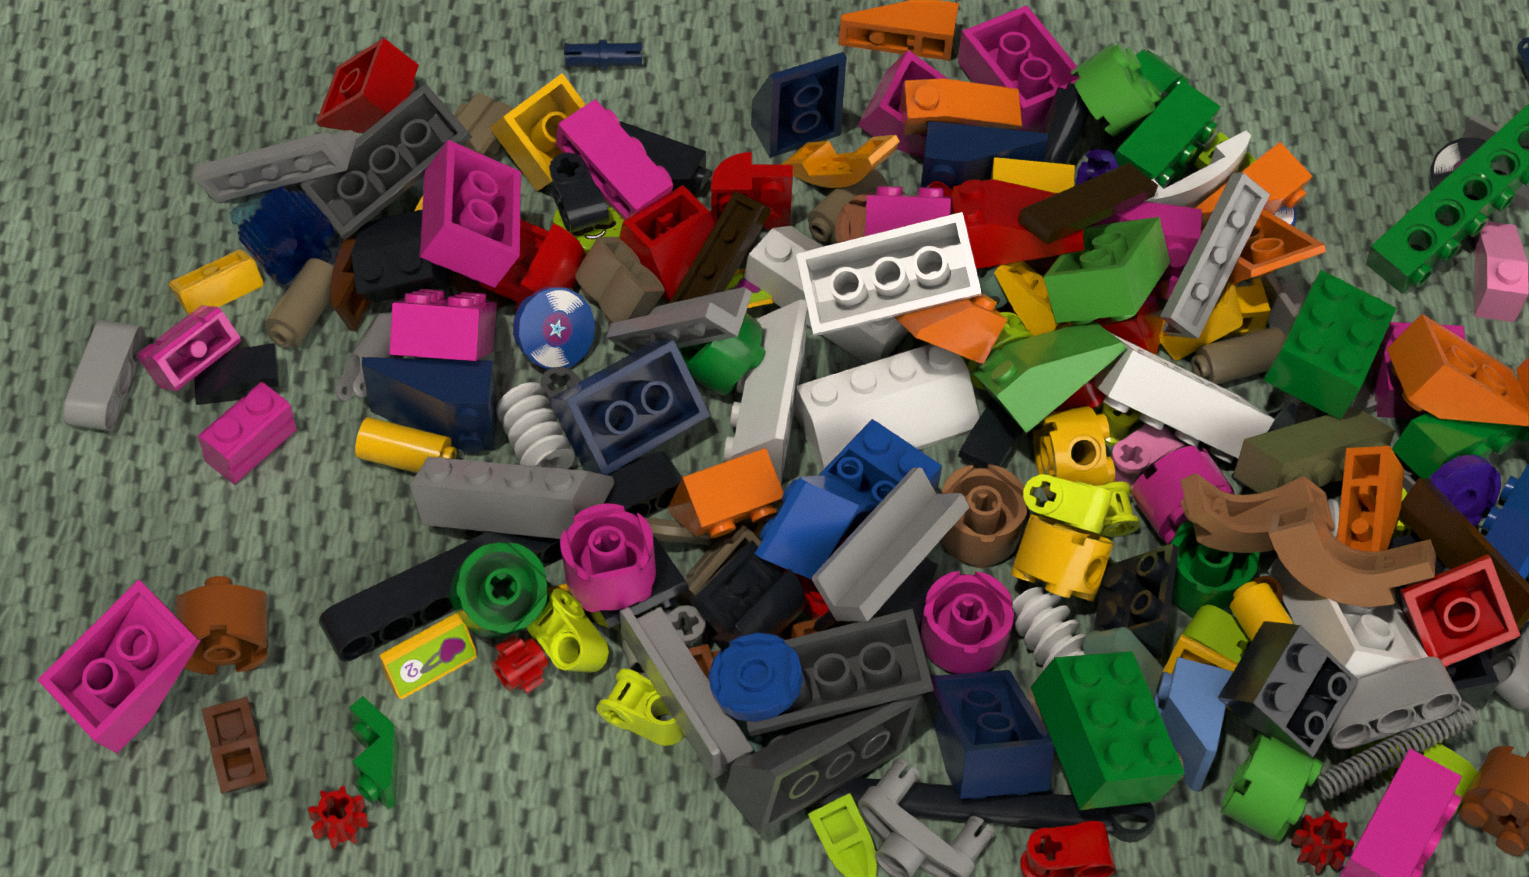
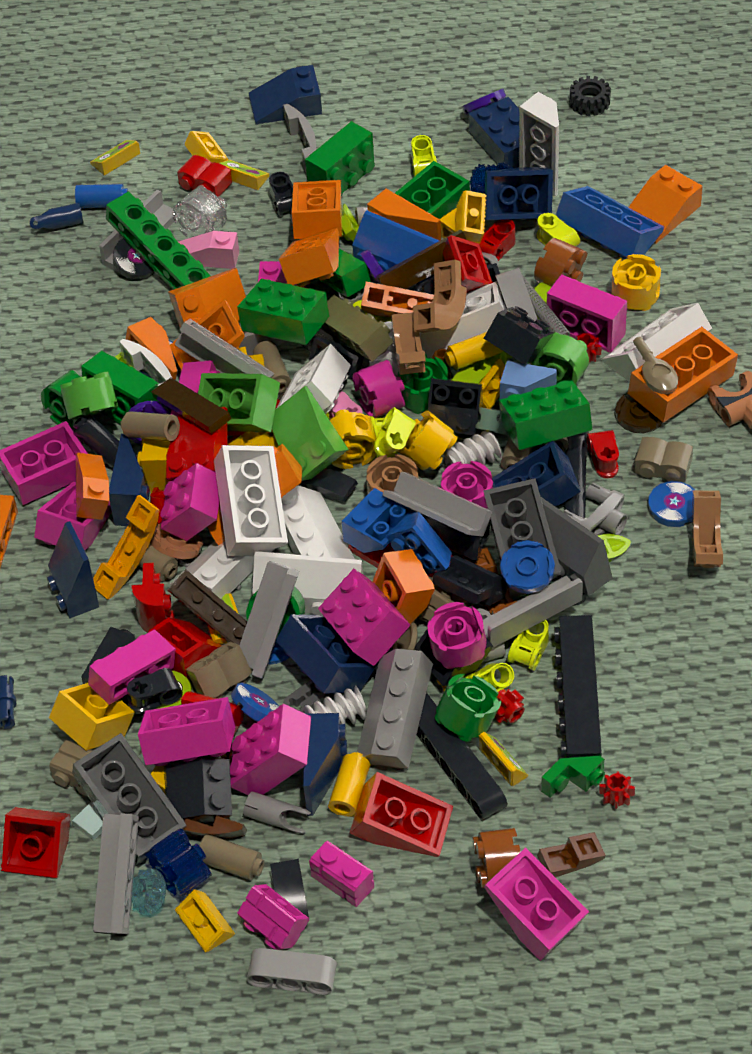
camera: 85 degrees left, 5 degrees down
none -> dark tan brick [121,411,180,441]
none -> orange slope [168,268,246,328]
none -> dark pink brick [318,568,410,666]
none -> red slope [349,772,453,857]
none -> black brick [554,615,602,758]

